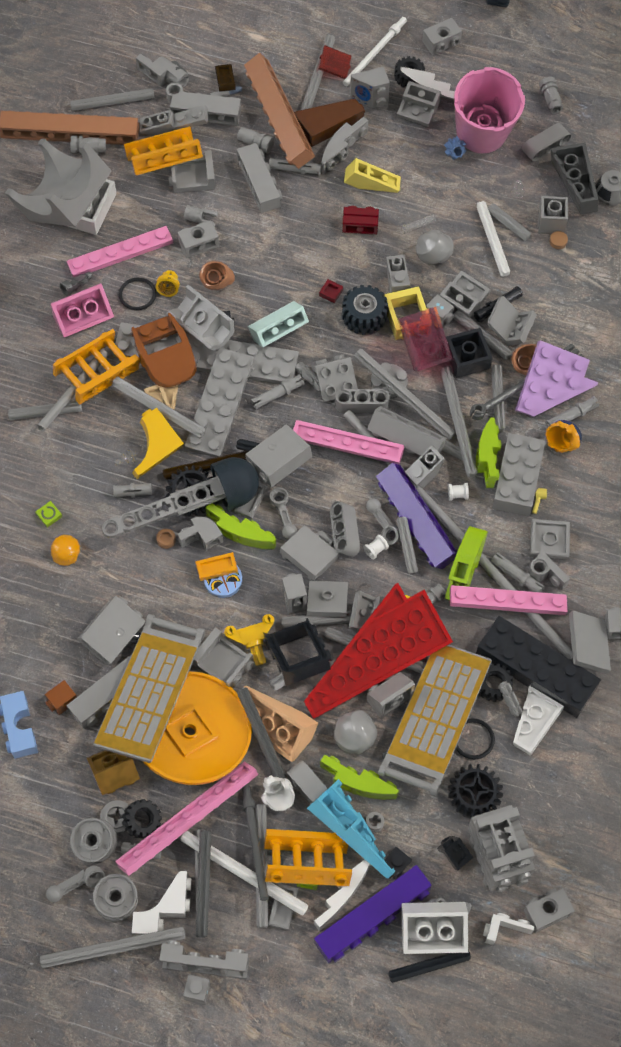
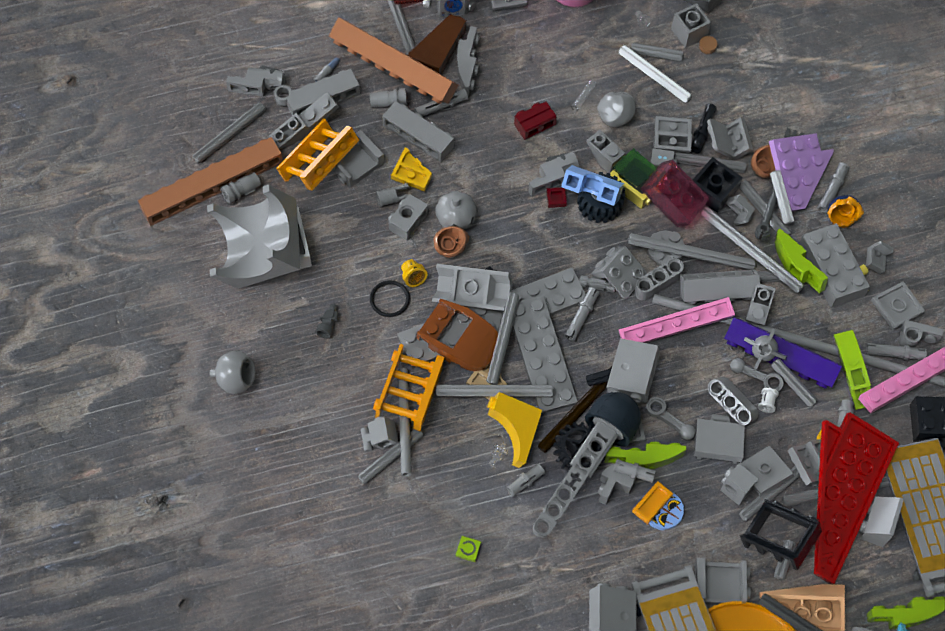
camera: 35 degrees left, 0 degrees up
bright pink slope [51,283,114,338] -> none
light orange hair [51,535,80,566] -> none
bright pink plate [67,226,173,277] -> none
medium nougat tile [156,529,176,549] -> none
dark brown tile [215,64,236,92] -> none
yellow axle [224,614,274,666] -> none
light aqua brick [248,301,309,347] -> none
light grey piece [334,710,377,755] -> none
light yellow slope [344,158,401,193] -> none
medium blue gear [444,136,466,160] -> none
white bush [448,483,469,501] -> none
none -> light grey brick [361,416,398,452]
none -> yellow wing [391,147,432,192]
none -> light grey piece [435,191,477,229]
none -> light grey axle [486,292,519,385]
none -> light grey plate [529,152,579,197]
none -> light blue arch [561,165,624,206]
none -> clear green piece [613,148,657,189]
none -> light grey pin [613,459,656,483]
none -> light grey bracket [726,195,755,226]
none -> light grey piece [744,328,787,370]
none -> light grey axle [770,170,794,224]
none -> light grey bracket [866,241,894,274]

